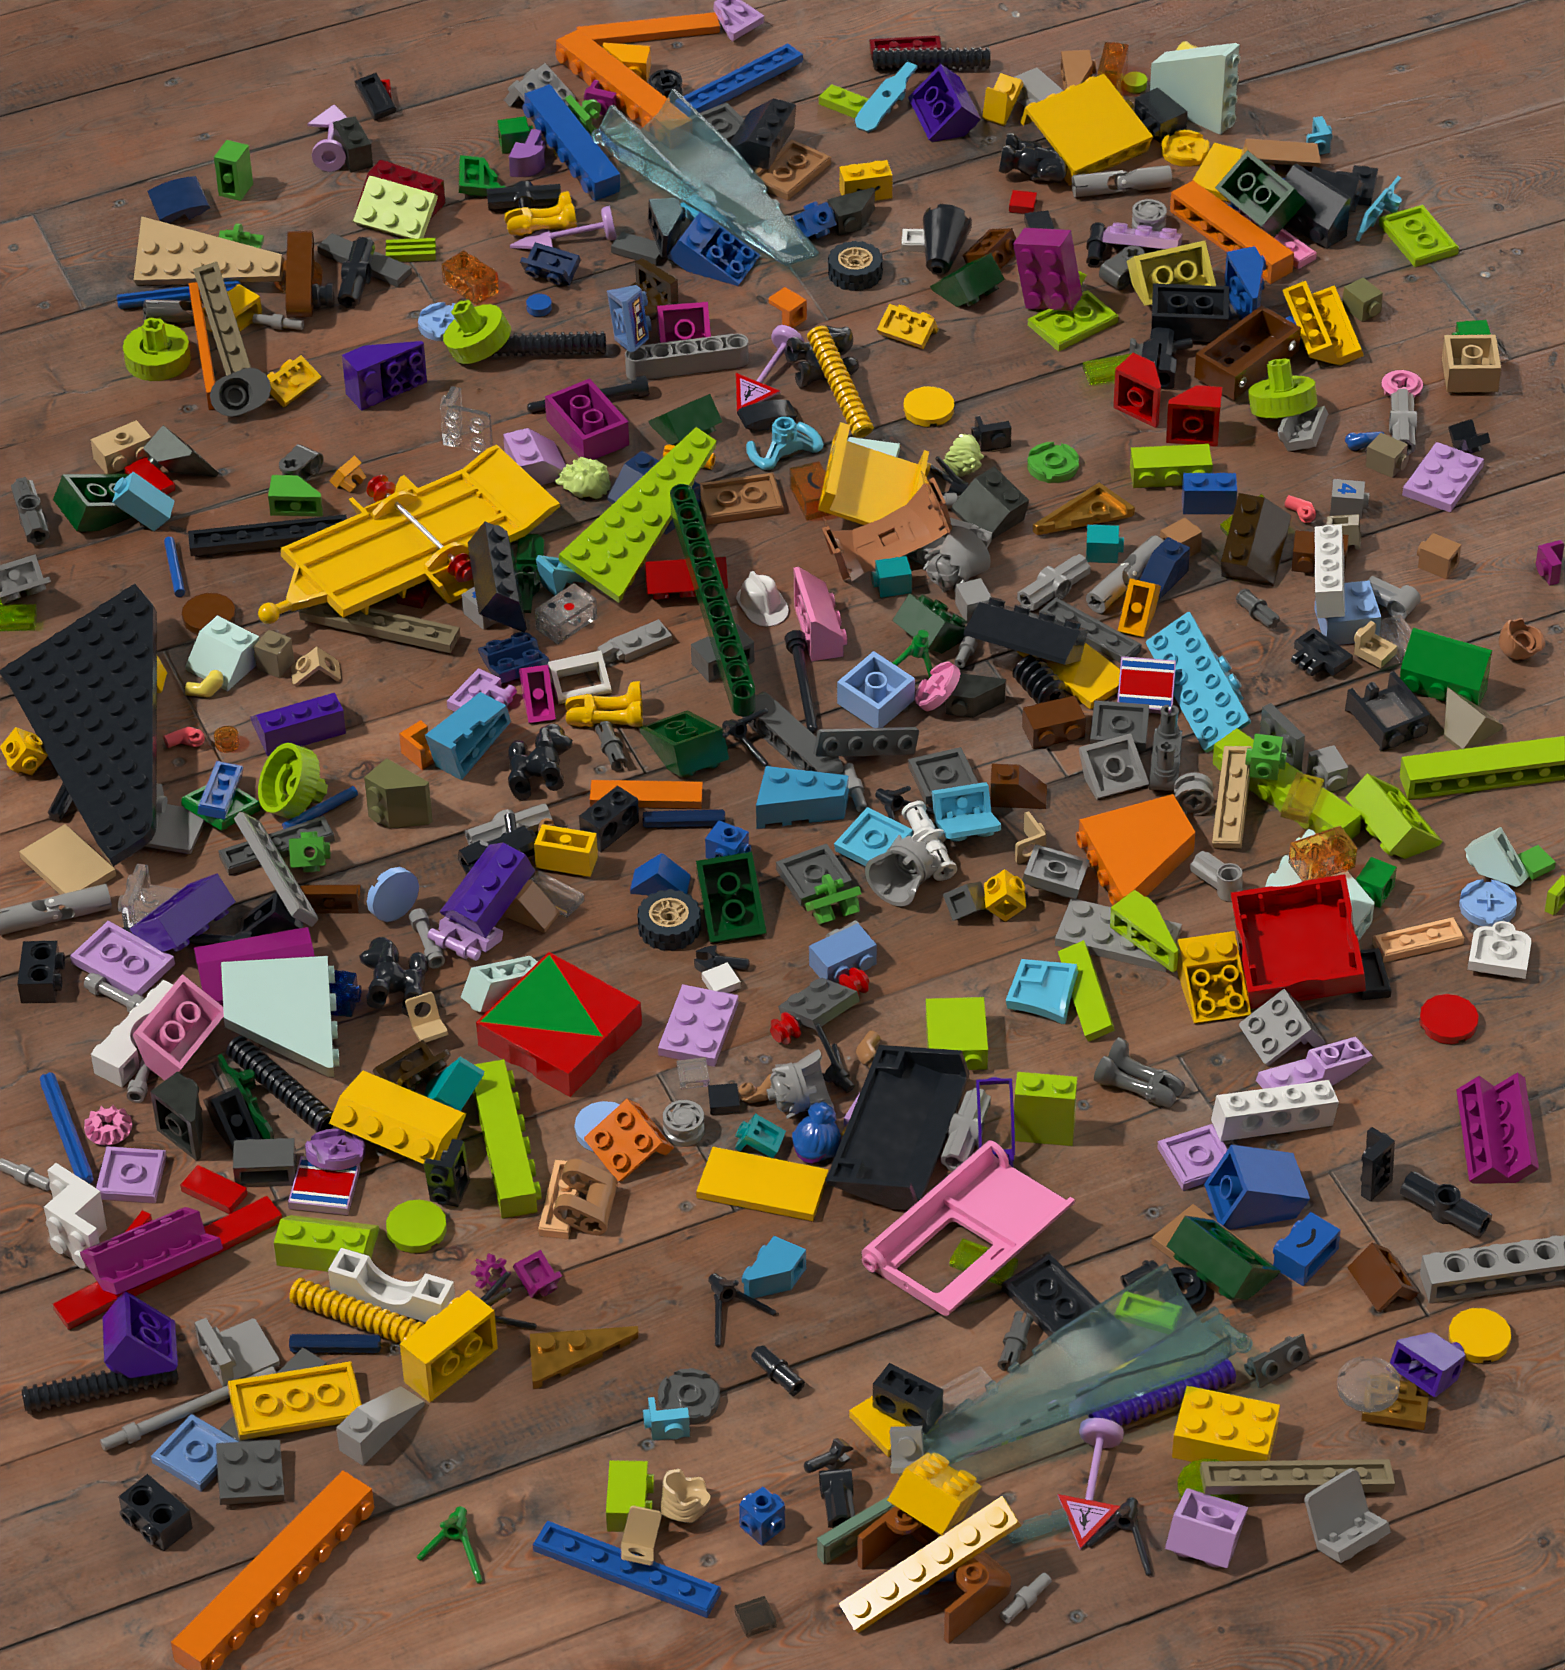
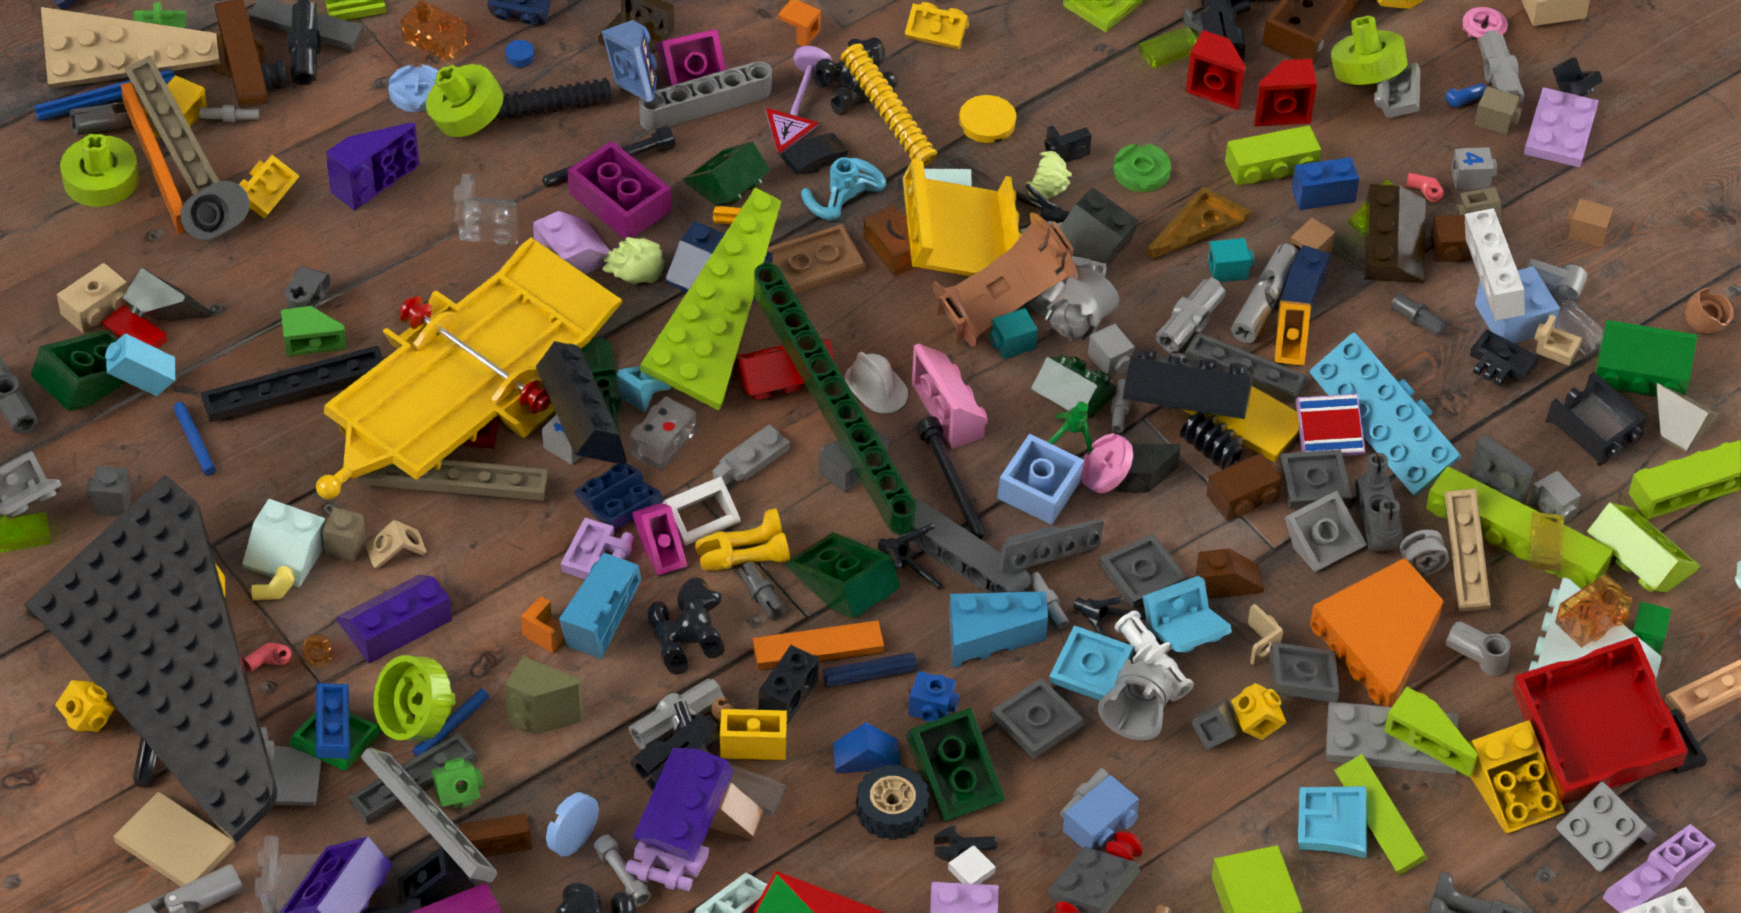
camera: 15 degrees left, 5 degrees up
reddish brown tile [182,593,236,635] -> none
light orange tile [330,455,366,493] -> none
bright green hips [805,874,862,924] -> none
bright green brick [1245,734,1287,780] -> none
magenta bracket [1536,540,1565,586] -> none
none -> dark grey brick [87,466,132,516]

